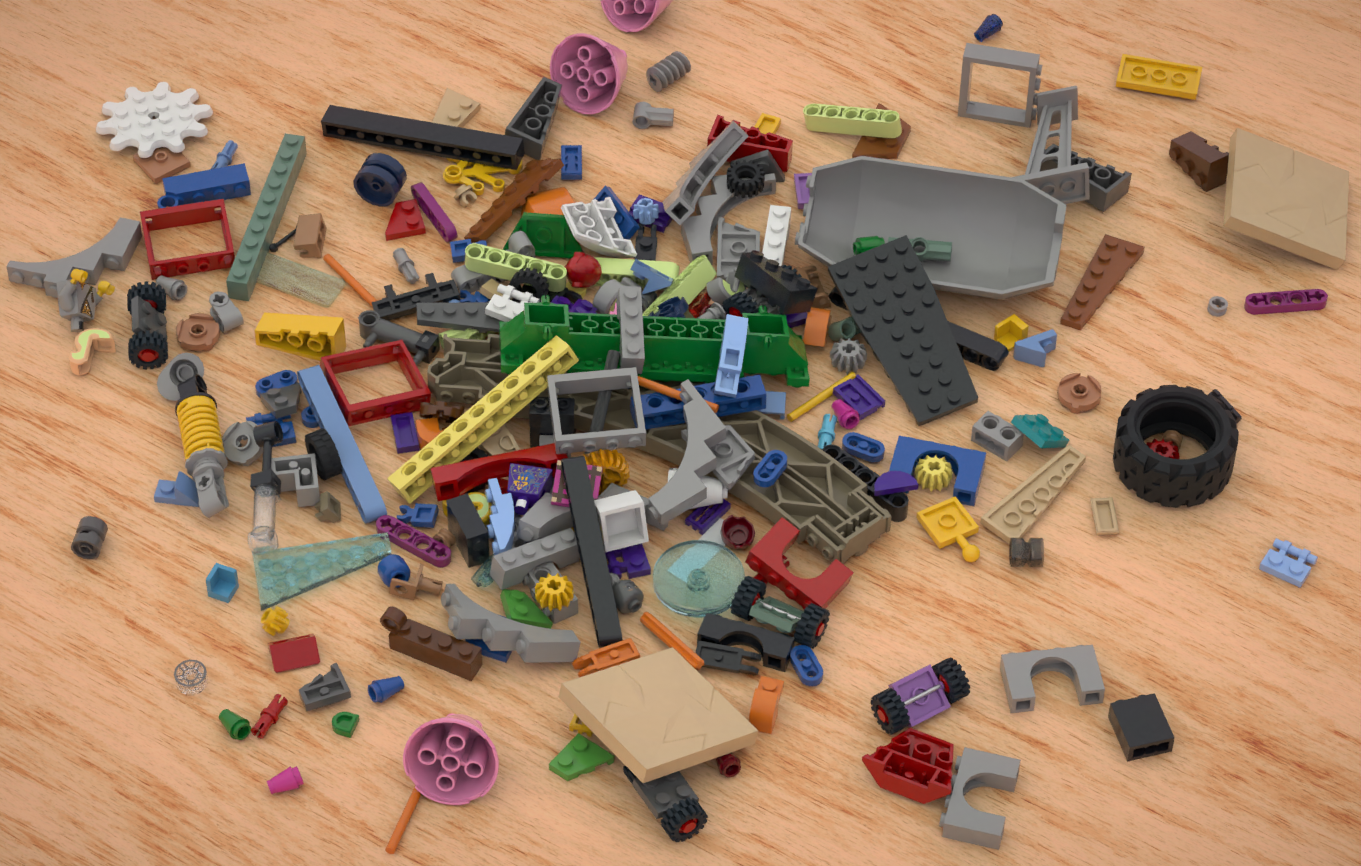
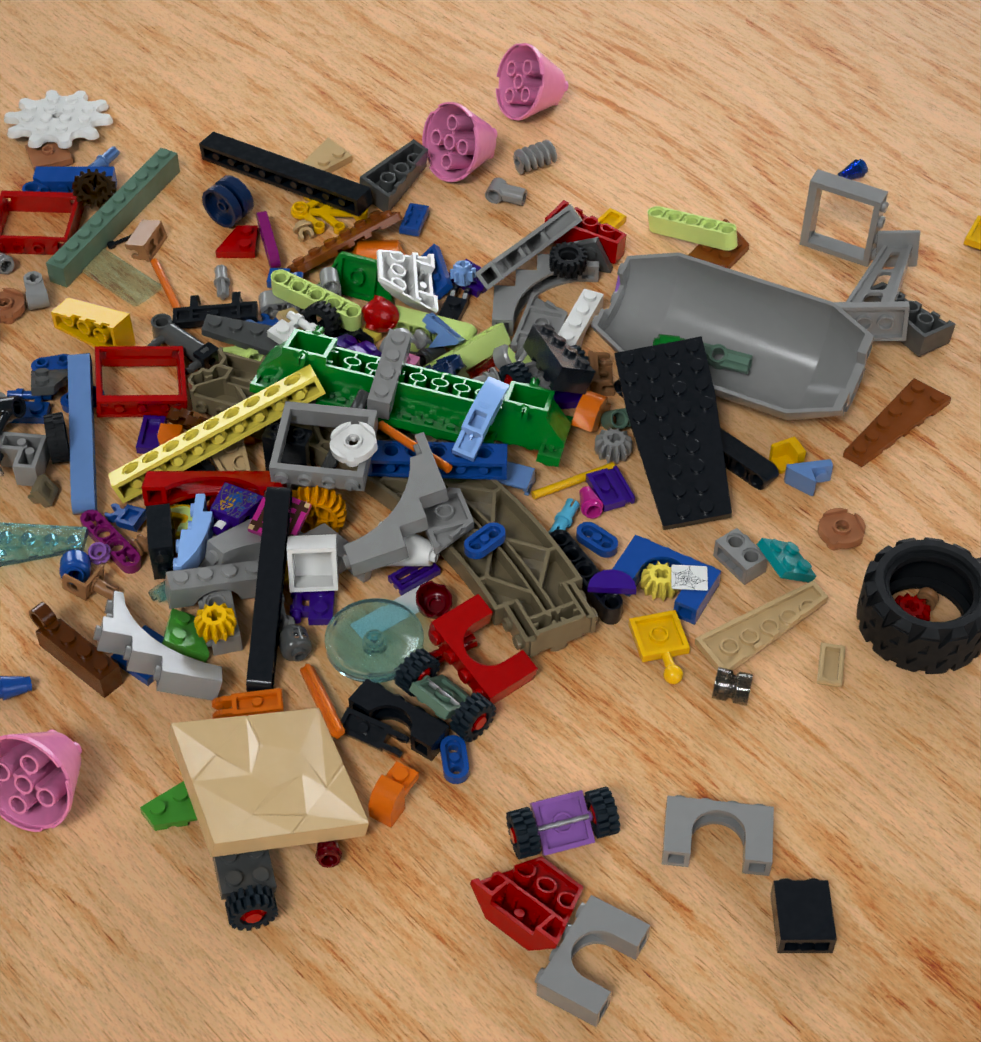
camera: 15 degrees right, 0 degrees up
none -> dark brown gear [72,169,117,209]
none -> medium lavender plate [88,542,111,565]
none -> white plate [329,421,378,467]
none -> white sticker [671,565,708,591]

